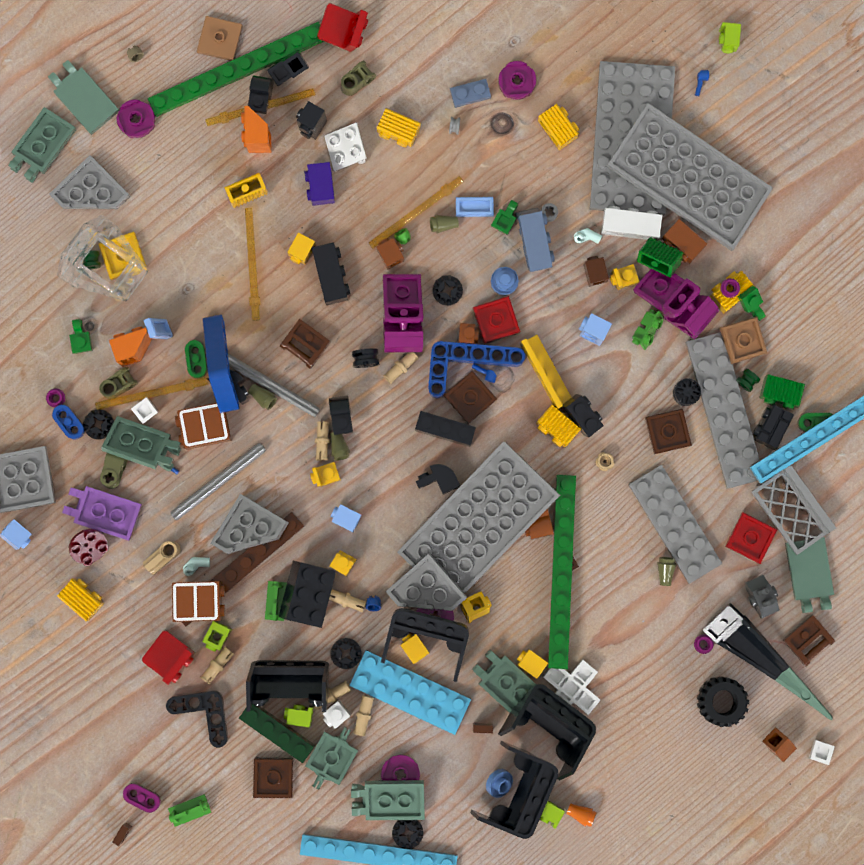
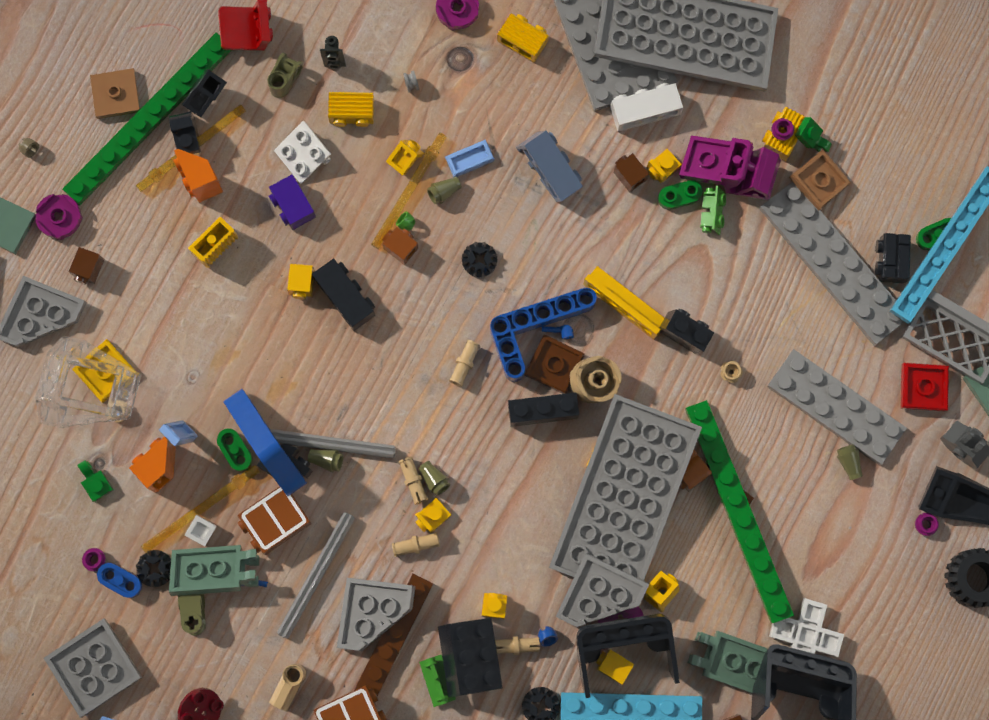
camera: 25 degrees left, 5 degrees down
medium lavender tile [62,486,142,541] -> none
dark green wheel [80,250,101,270] -> none
olive piece [99,367,138,399] -> none
light aqua arm [183,557,210,576] -> none
clear yellow bar [245,208,261,321] -> none
reddish brown plate [280,319,330,369] -> none
black brick [296,101,327,140] -> none
black brick [329,395,353,435] -> none
light blue brick [330,504,362,532] -> none
black wheel [352,348,380,368] -> none
magenta piece [383,274,423,352] -> none
black brick [416,464,460,495] -> none
sand blue plate [450,79,491,108] -> none
dark orange brick [459,323,479,344] -> none
red plate [473,296,521,344] -> none
medium blue plate [490,267,519,296] -> none
green plate [491,200,518,235] -> none
yellow brick [517,649,548,679] -> none
yellow brick [536,405,581,448] -> none
light grey bush [541,203,558,222] -> none
light aqua arm [574,228,602,244] -> none
light blue brick [578,313,612,346] -> none
green brick [637,237,683,278] -> none
reddish brown tile [645,409,692,455] -> none
dark orange brick [662,219,707,264] -> none
black wheel [673,378,701,406] -> none
dark green wheel [736,368,760,392] -> none
green brick [759,374,805,410] -> none
none -> reddish brown brick [68,247,105,285]
none -> pearl dark grey hinge [320,36,346,69]
none -> yellow bracket [386,139,424,176]
none -> tan pin [392,532,440,557]
none -> tan brick [570,356,622,403]
none -> green plate [658,180,702,210]

